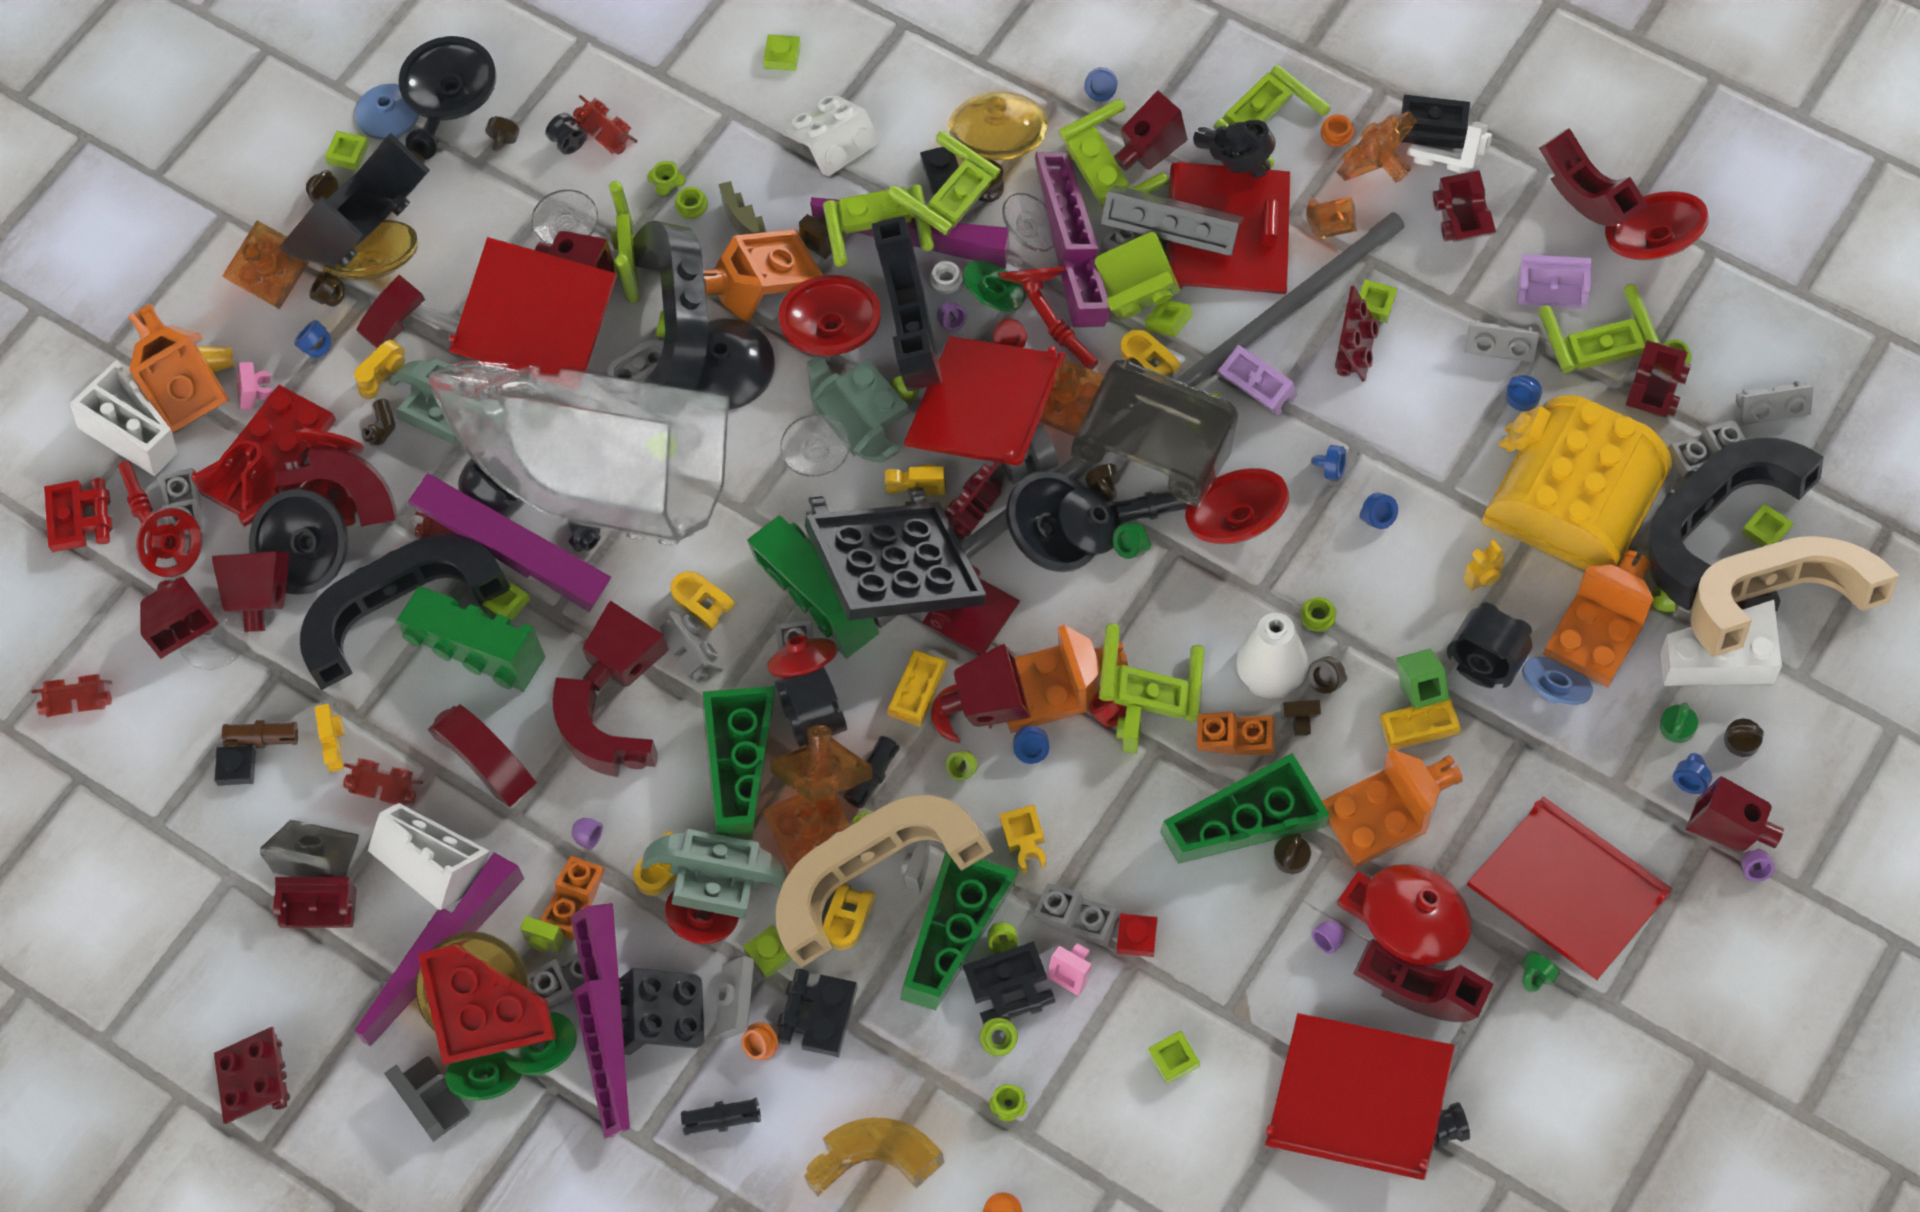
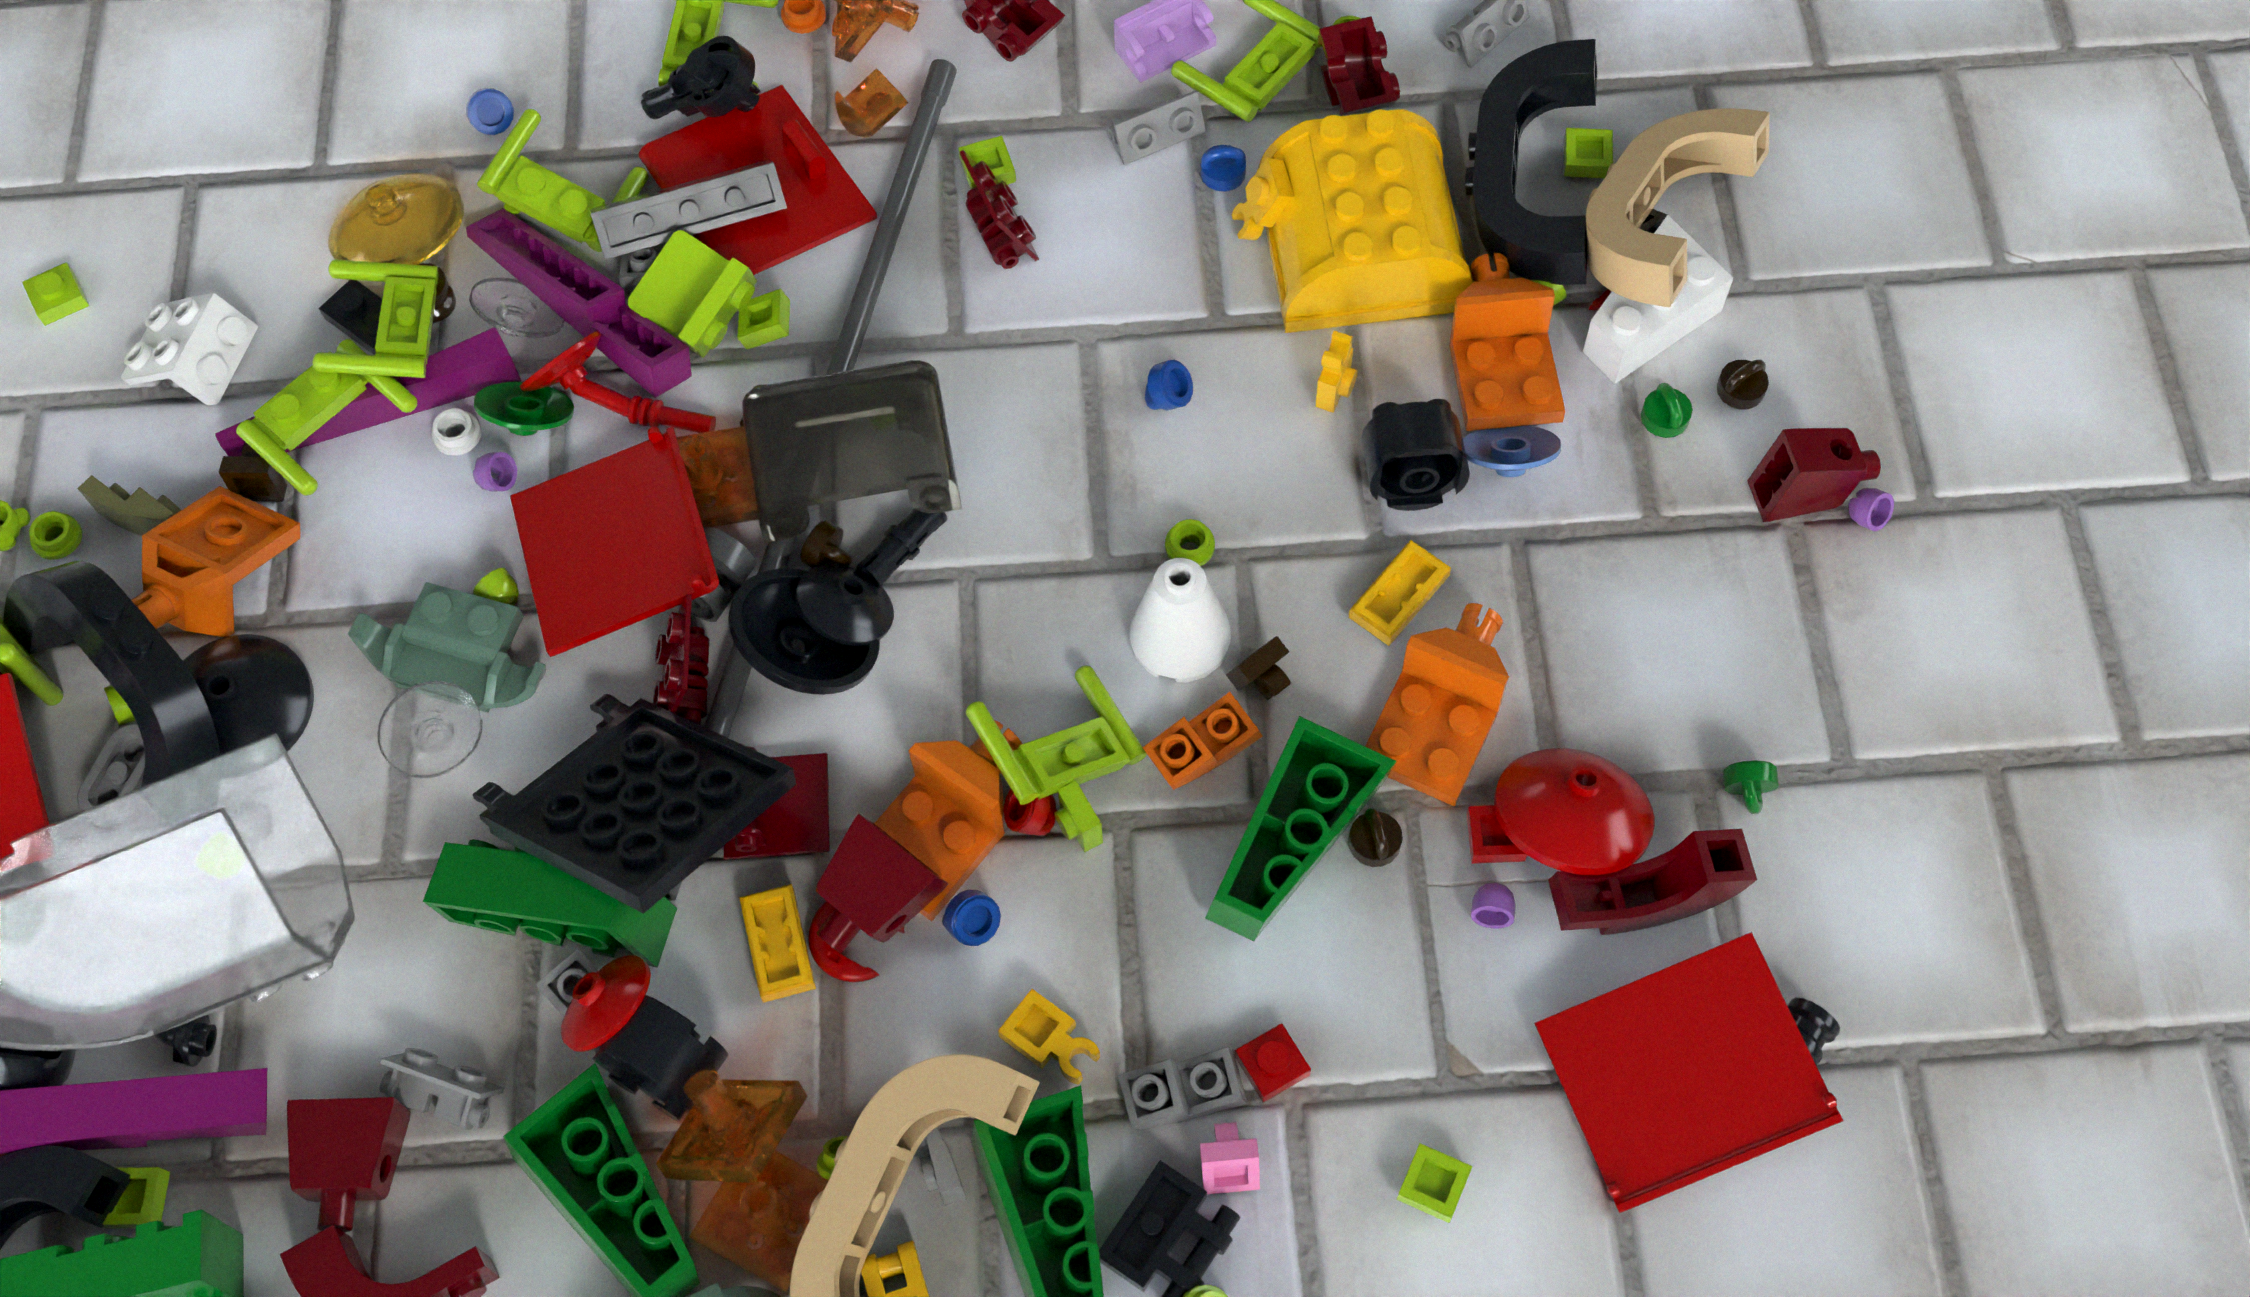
camera: 40 degrees left, 0 degrees up
yellow plate [670,571,735,631] -> none
red dish [779,275,881,356] -> none
black pin [843,736,900,809] -> none
black arch [872,216,942,392] -> none
yellow plate [884,464,946,495] -> none
lime hinge [946,750,978,781] -> none
lime hinge [987,921,1018,954] -> none
red tile [992,318,1027,348] -> none
dark red torso [1113,90,1188,171] -> none
green tile [1113,523,1152,559] -> none
yellow plate [1120,330,1181,389] -> none
red dish [1185,468,1289,545] -> none
lavender hinge [1217,345,1297,415] -> none
dark brown tile [1307,656,1348,694] -> none
blue tile [1311,445,1347,481] -> none
bright green brick [1396,648,1449,709] -> none
red container [1467,796,1673,981] -> none
light grey slope [1668,420,1746,479] -> none
blue tile [1672,753,1713,794] -> none

